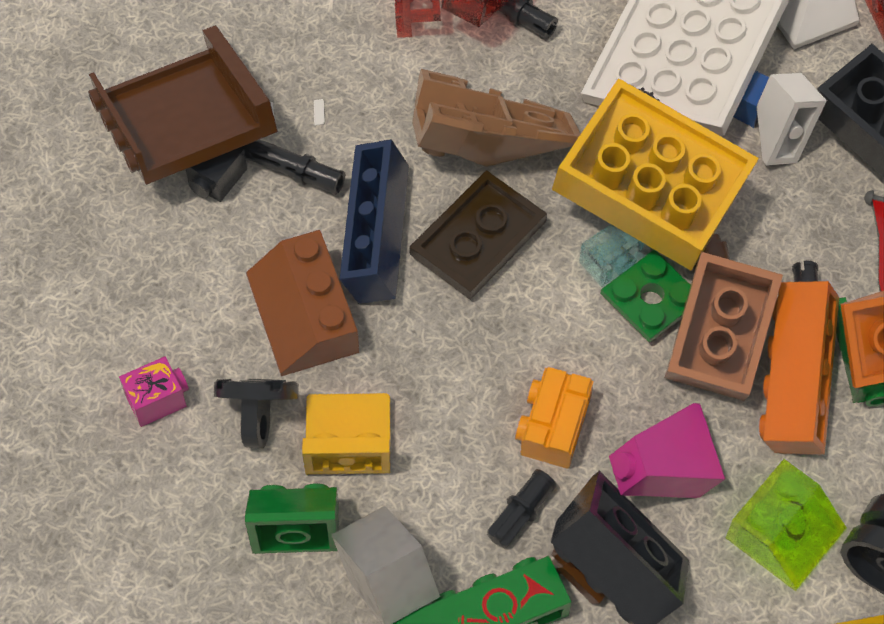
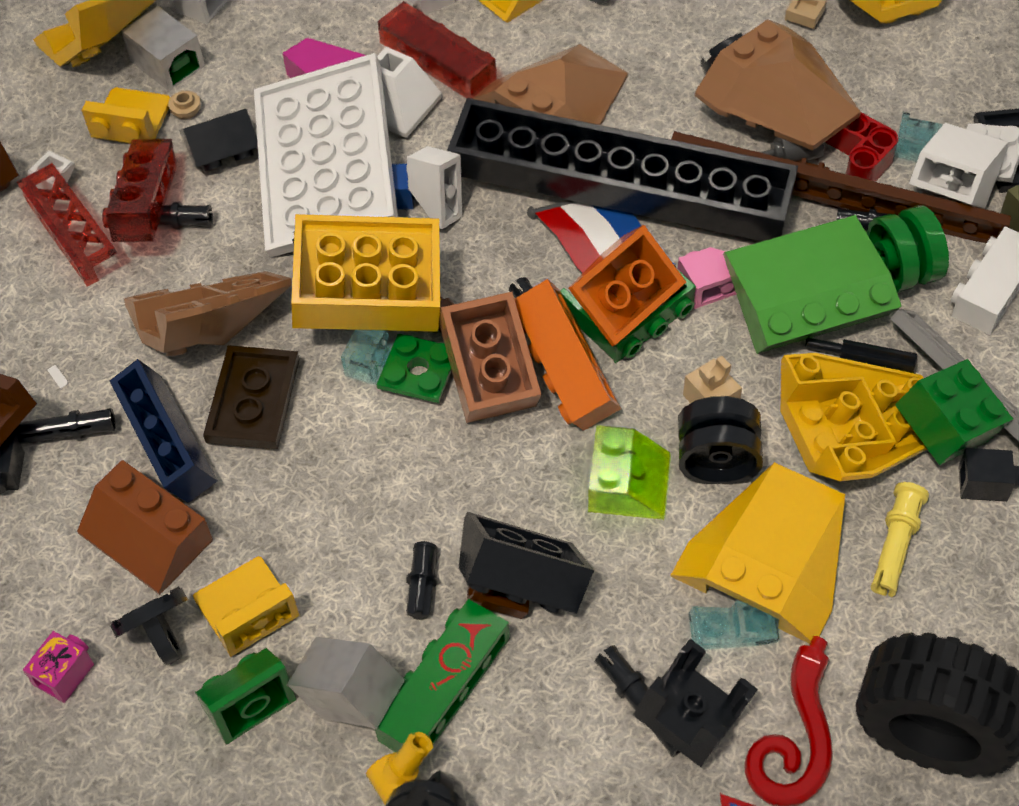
camera: 30 degrees left, 5 degrees down
light orange brick [515,367,594,469] -> none
dark pink slope [609,403,725,498] -> none

